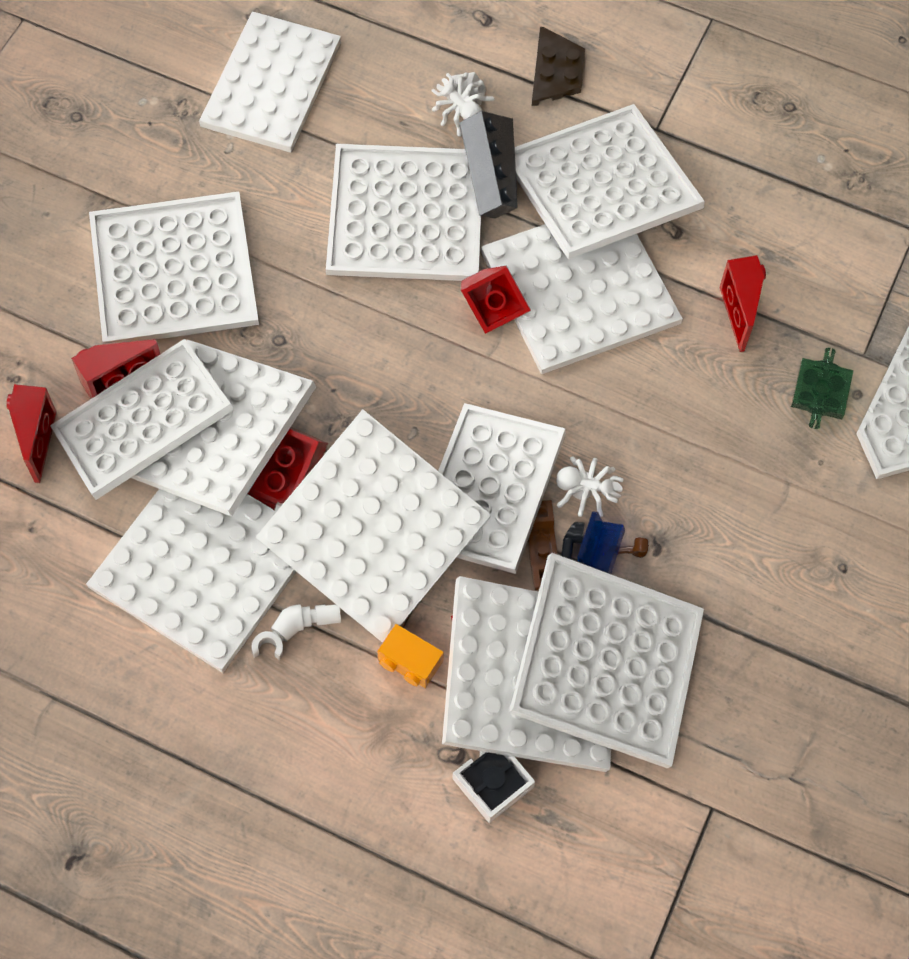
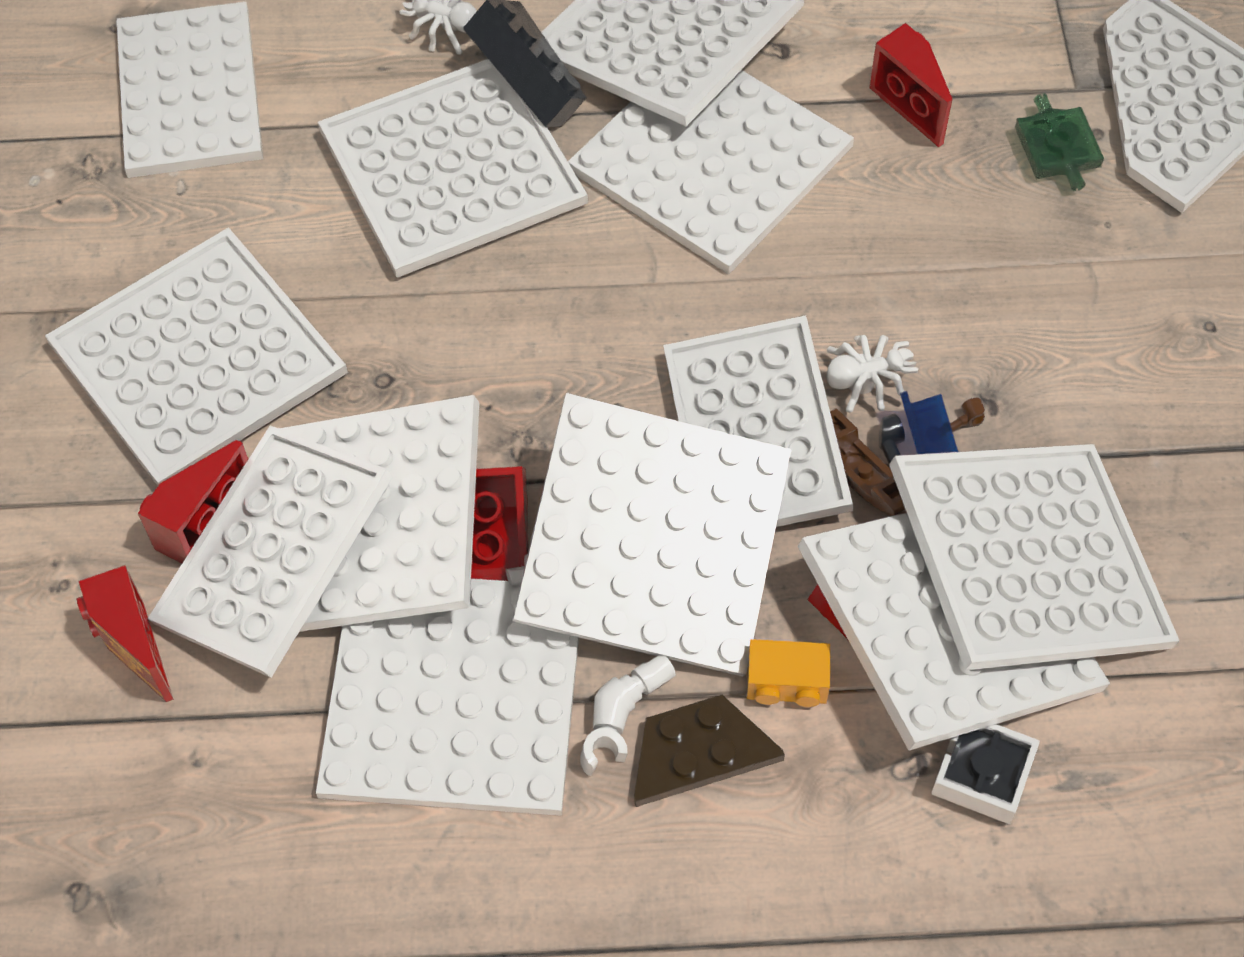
camera: 25 degrees left, 5 degrees down
red slope [461,265,531,334] -> none
none -> dark brown wing [634,695,785,807]

